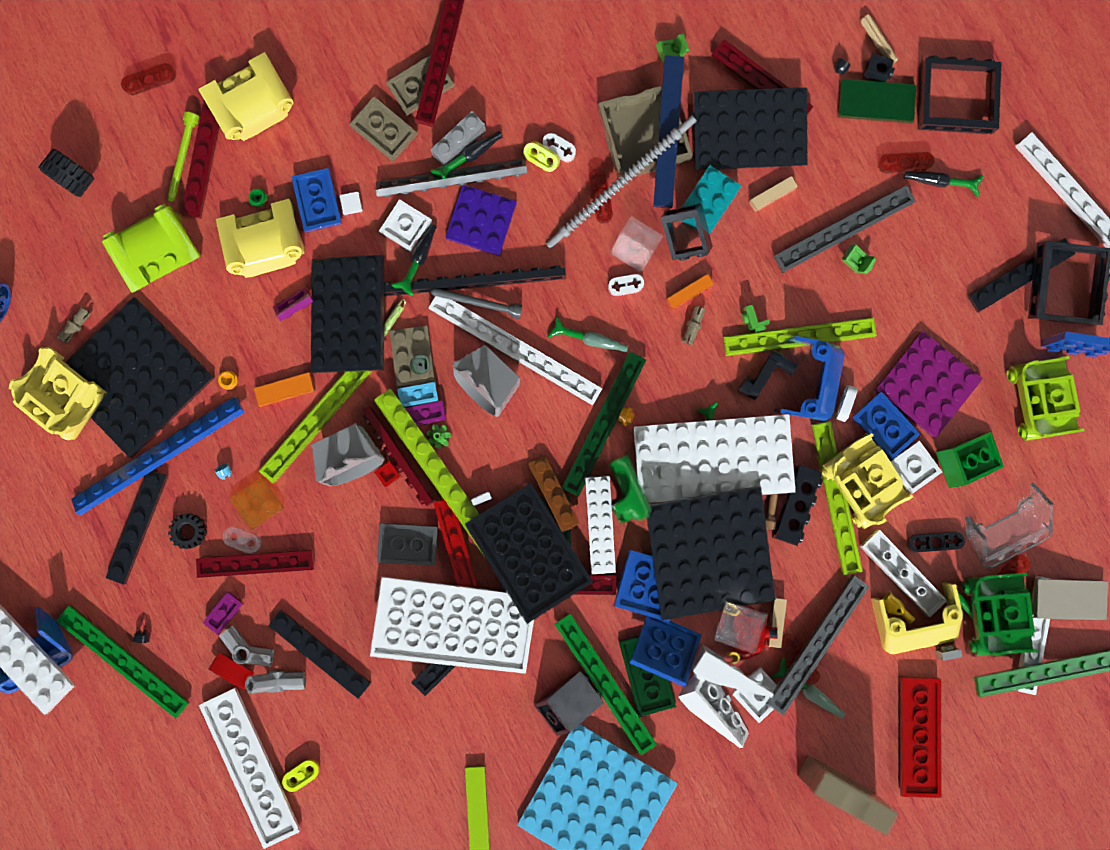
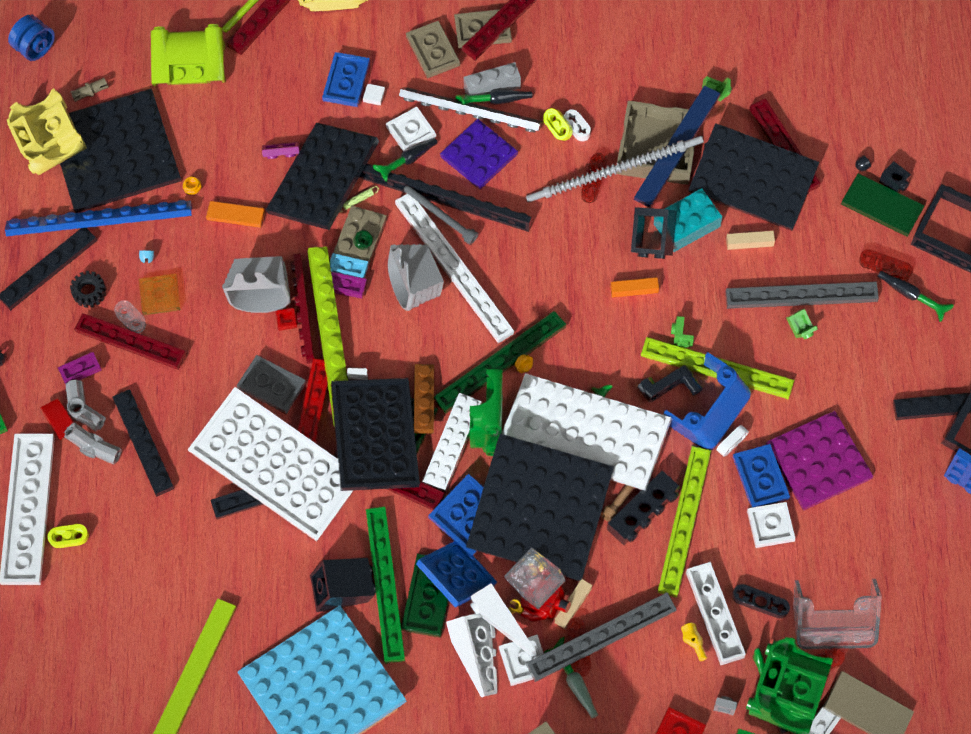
camera: 30 degrees right, 20 degrees down
light yellow piece [216,199,305,278] -> none
green plate [249,189,267,207] -> none
lime tile [259,371,372,484] -> none
bright green plant [427,424,452,449] -> none
sand green piece [548,316,629,352] -> none
white beam [608,274,644,296] -> none
clear slope [610,216,663,272] -> none
dark tan pin [682,306,706,346] -> none
light yellow piece [821,433,913,529] -> none
tan axle [861,14,898,64] -> none
light yellow windscreen [871,582,963,654] -> none
green slope [936,432,1004,488] -> none
lime piece [1006,356,1084,441] -> none

